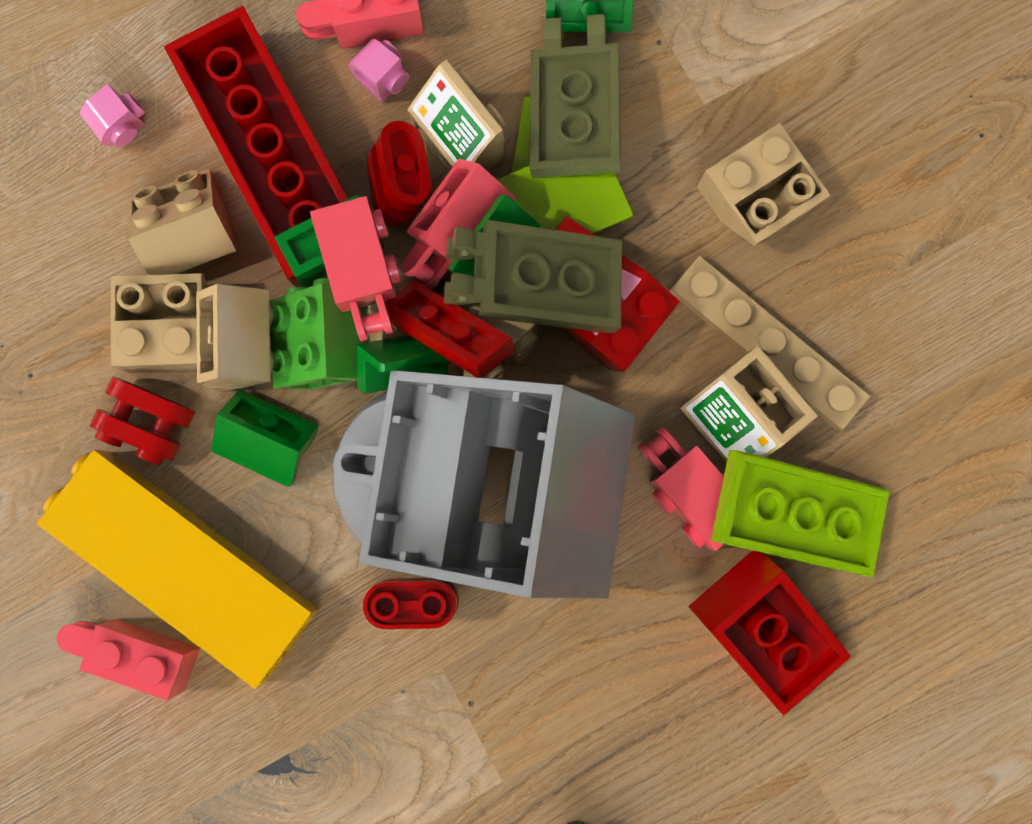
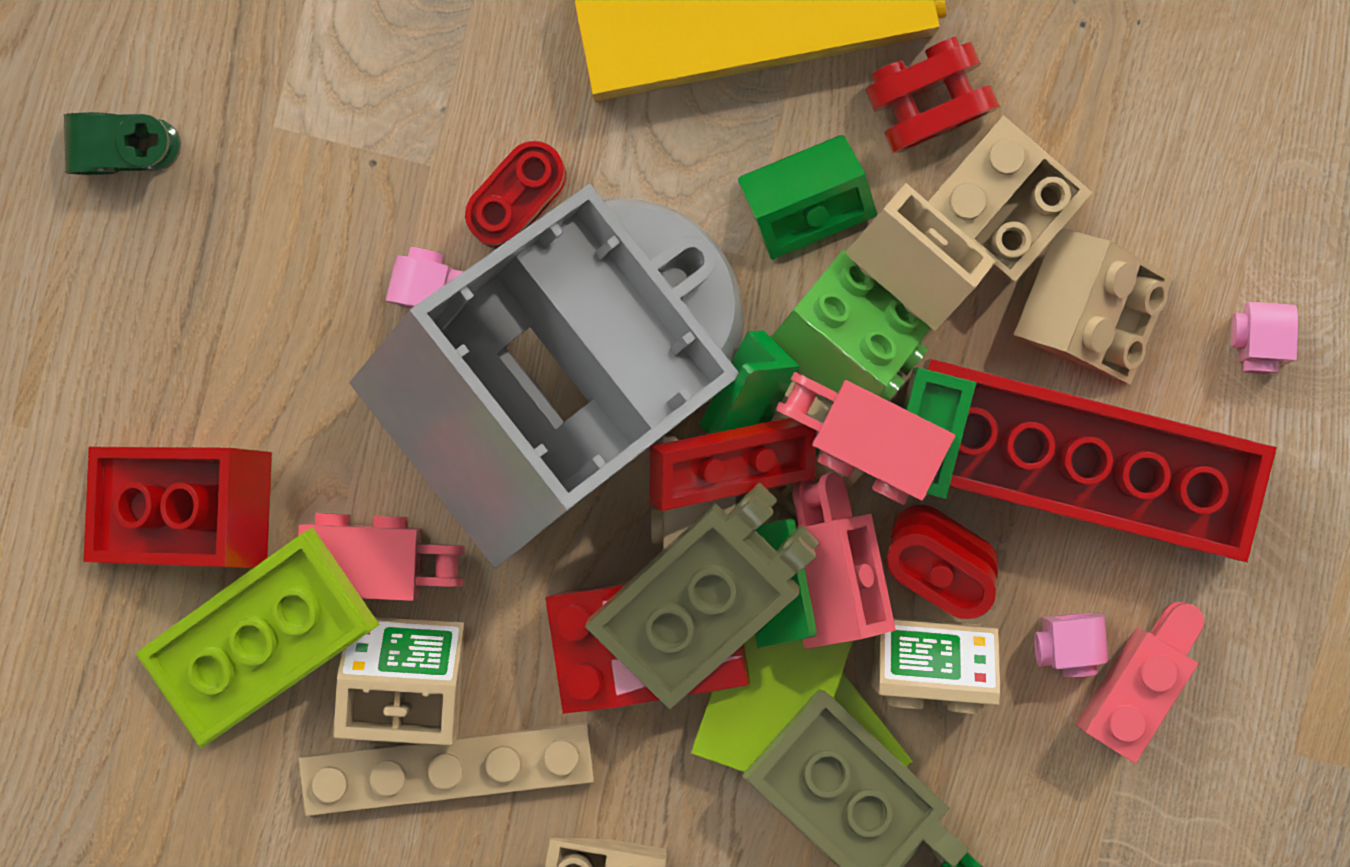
camera: 130 degrees right, 5 degrees up
none -> bright pink plate [385,247,464,309]

